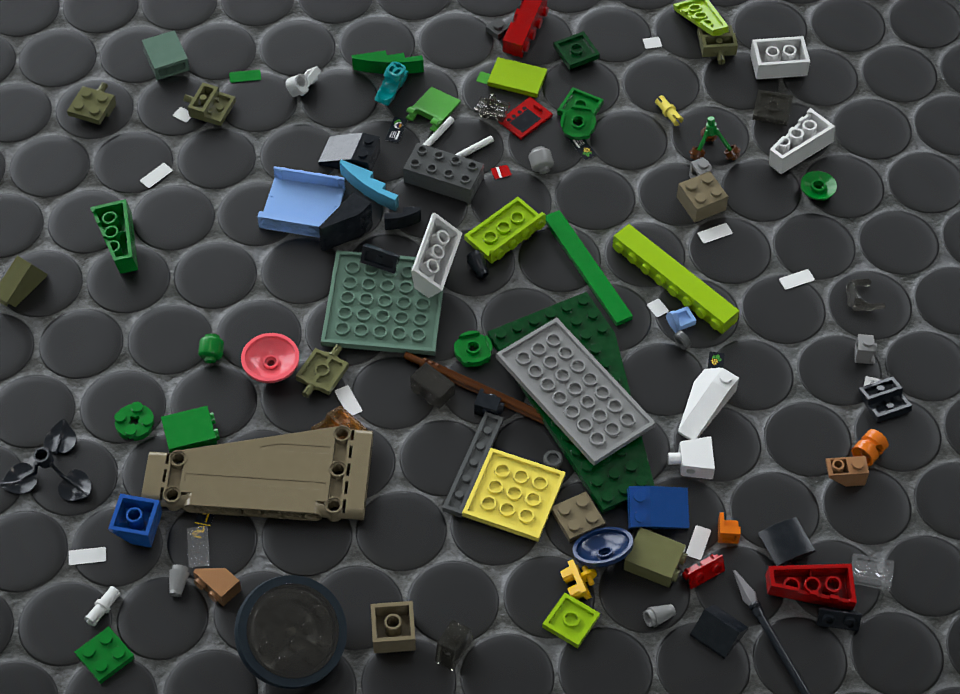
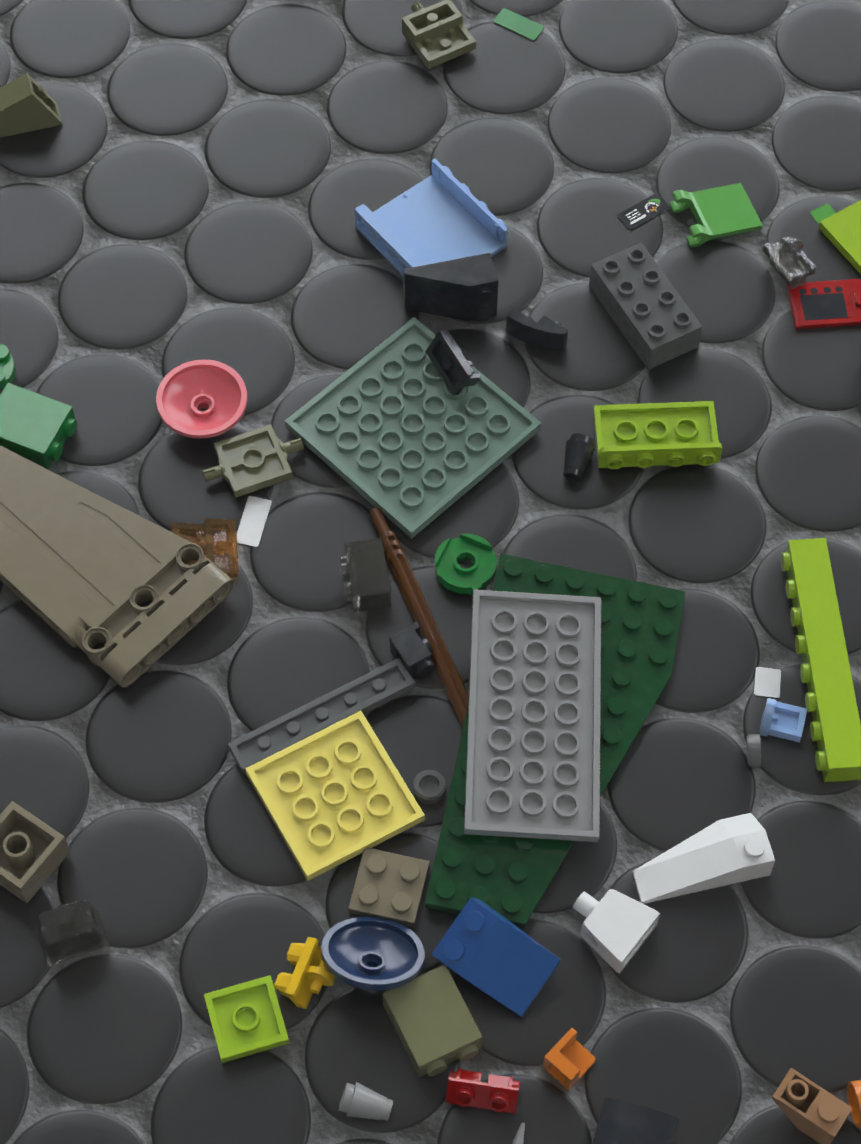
camera: 40 degrees right, 5 degrees up
green wedge [90,199,138,274] -> none
white sticker [140,163,173,188] -> none
white sticker [173,107,191,122] -> none
green head [198,334,224,363] -> none
white plate [286,66,321,97] -> none
black slope [318,133,381,171] -> none
medium azure slope [339,159,399,211] -> none
green slope [351,50,424,74] -> none
teal piece [375,62,409,106] -> none
white slope [411,212,462,298] -> none
white bar [424,116,454,147] -> none
white bar [455,135,494,157] -> none
red sticker [491,165,512,179] -> none
light grey head [528,146,554,174] -> none
green tile [545,210,633,326] -> none
white sticker [686,525,711,560] -> none
black sticker [707,352,725,369] -> none

